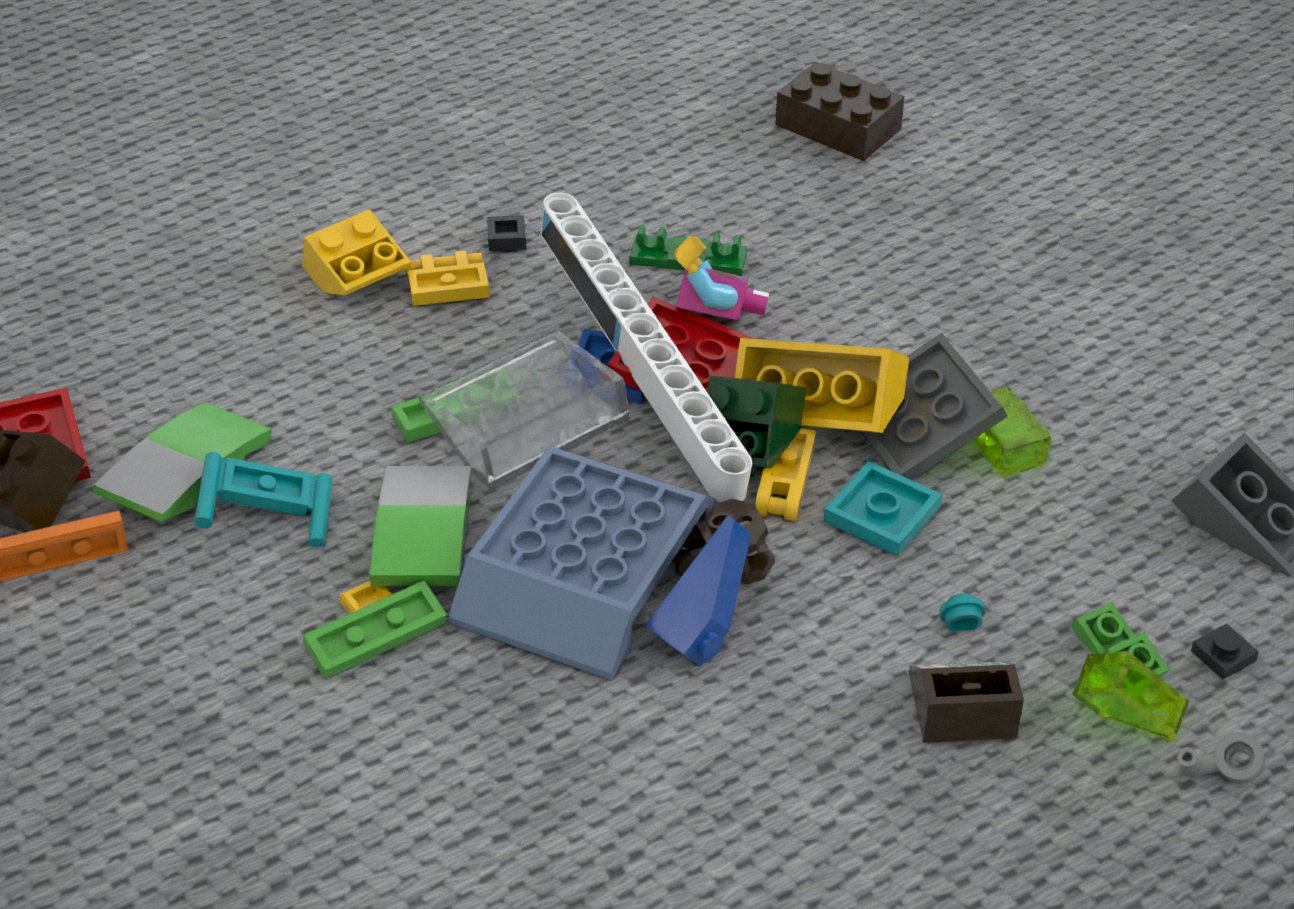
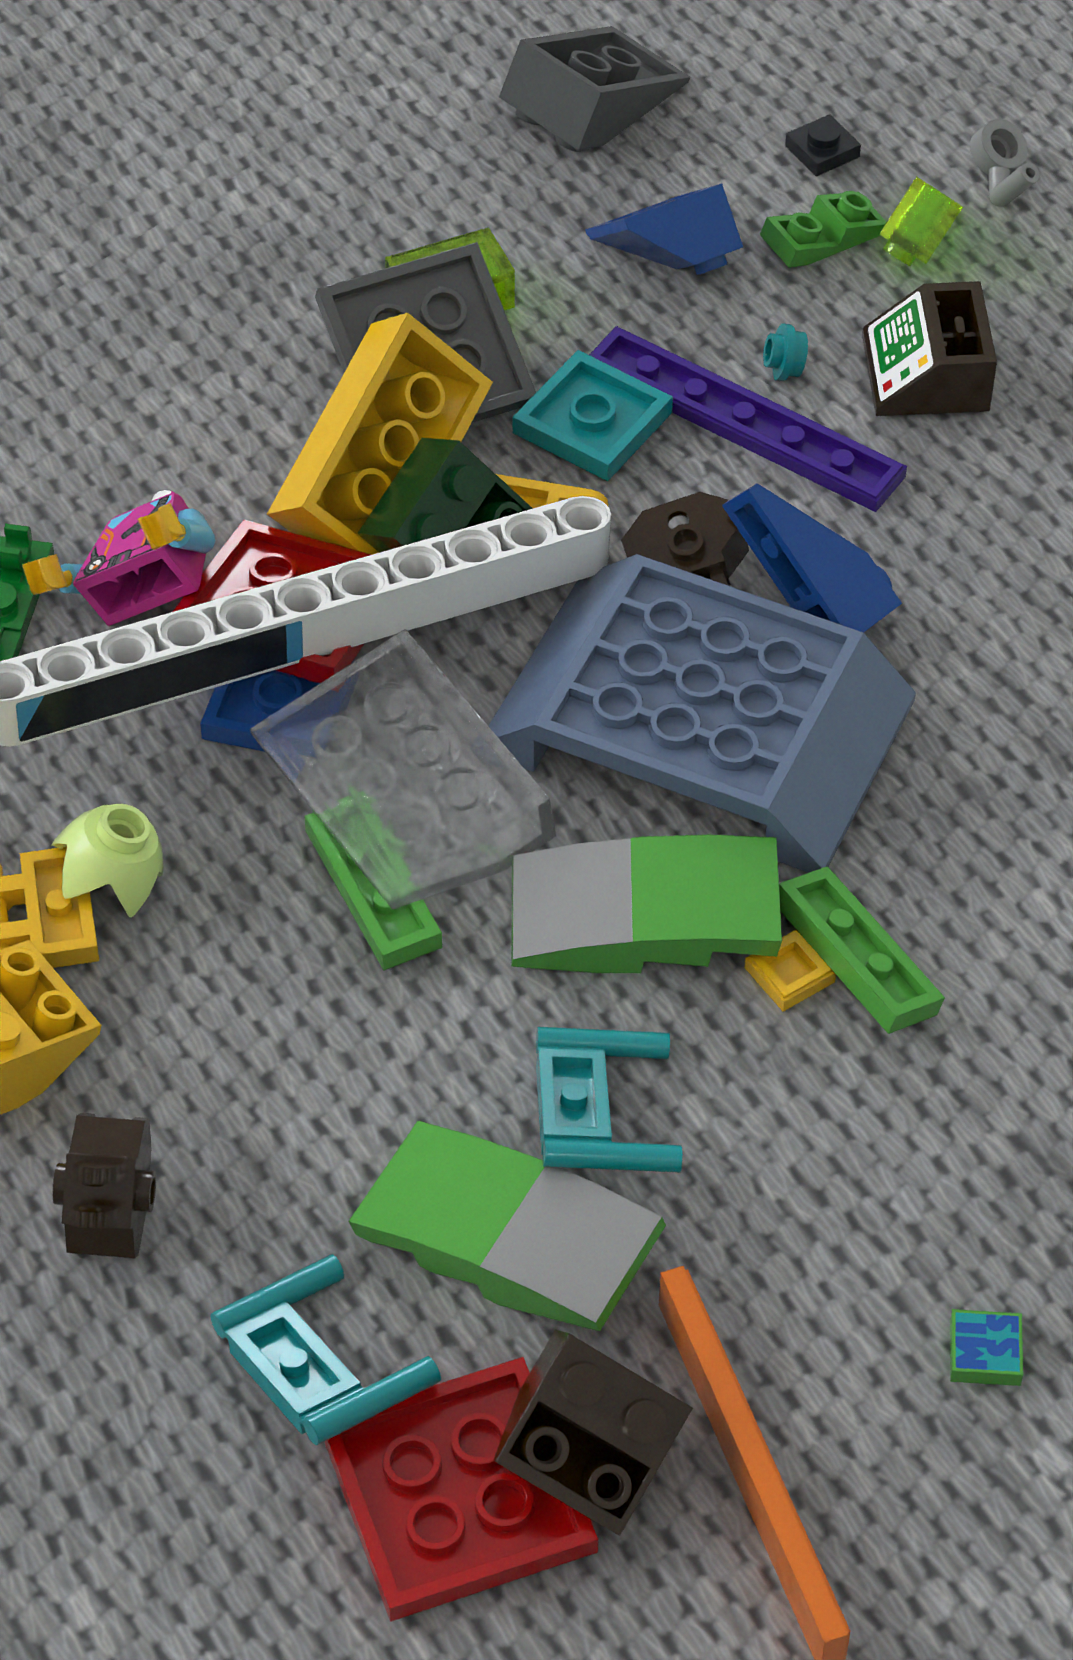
camera: 90 degrees left, 10 degrees up
none -> yellowish green piece [51,804,163,918]
none -> dark brown hinge [52,1113,156,1258]
none -> teal plate [210,1254,441,1445]
none -> blue slope [585,183,743,275]
none -> dark purple tile [589,326,907,512]
none -> tile [950,1309,1023,1386]

